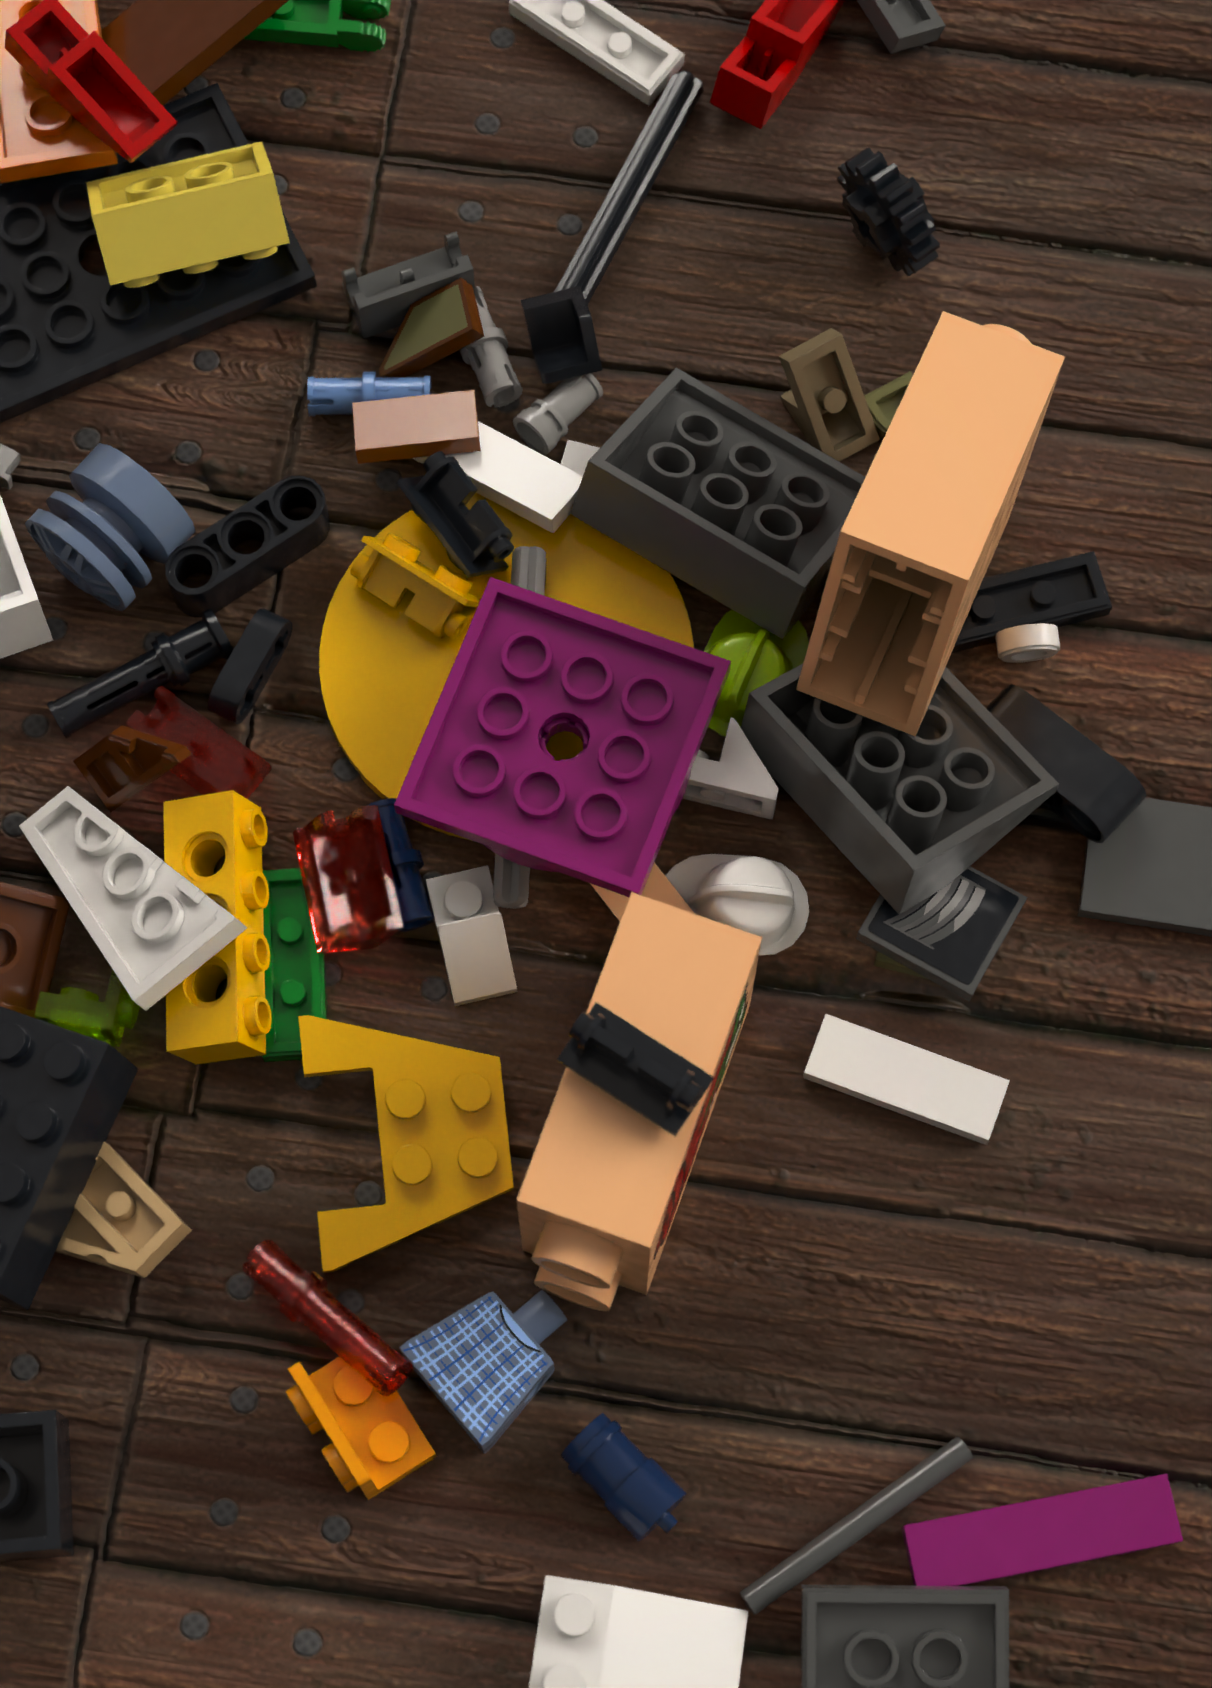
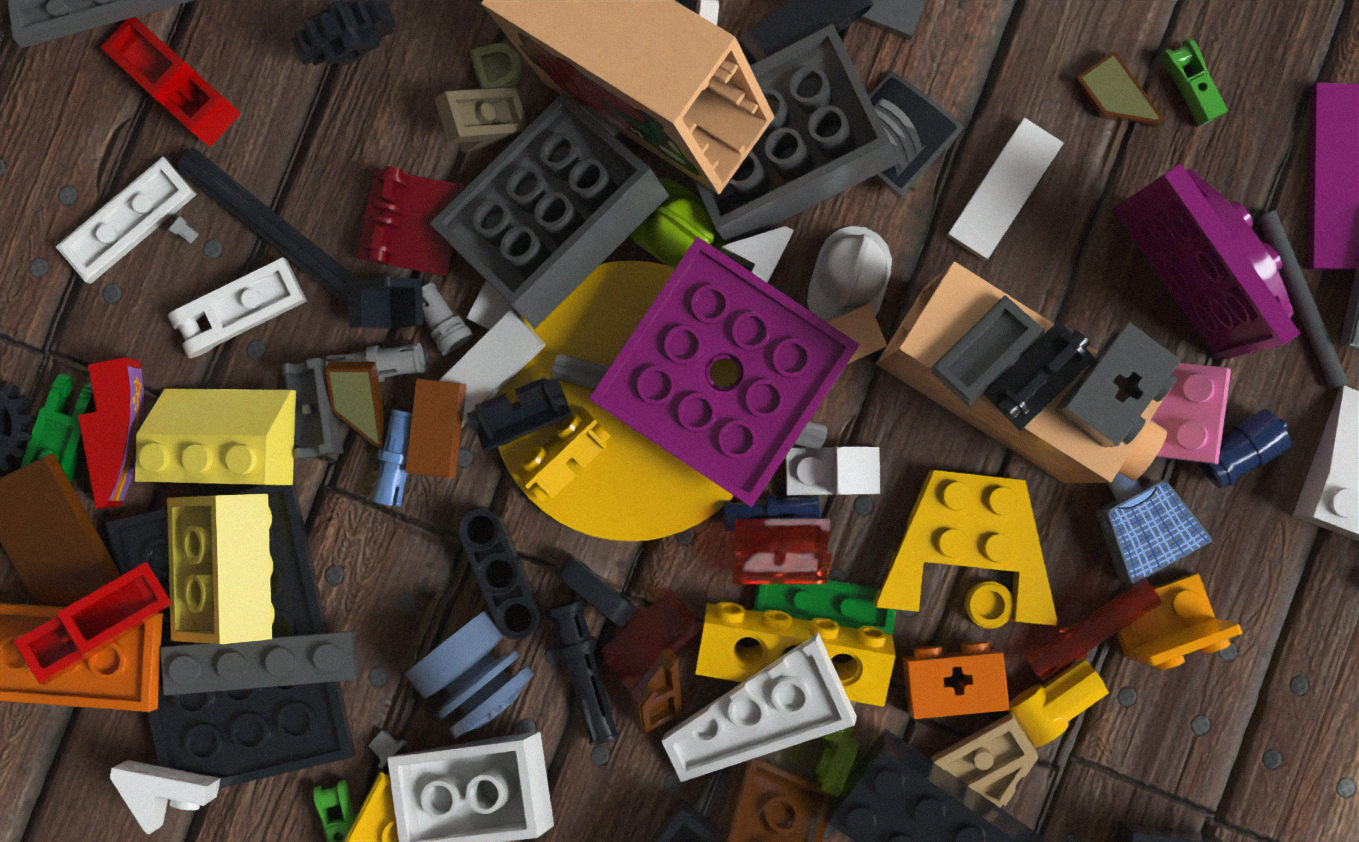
camera: 75 degrees left, 15 degrees up
none -> red slope [78,357,144,509]
none -> light yellow slope [135,389,296,485]
none -> dark grey plate [161,630,359,696]
none -> white plate [168,257,307,358]
none -> light grey piece [169,215,199,243]
none -> dark red hinge [356,166,466,277]
none -> orange brick [902,641,1010,719]
none -> dark grey tile [931,295,1044,408]
none -> yellow tile [964,581,1014,629]
none -> yellow piece [1008,658,1109,748]
none -> dark grey brick [1055,322,1182,448]
none -> olive tile [1073,50,1165,127]
none -> magenta piece [1111,163,1301,361]
none -> bright pink plate [1151,363,1231,464]
none -> bright green bar [1161,38,1228,127]

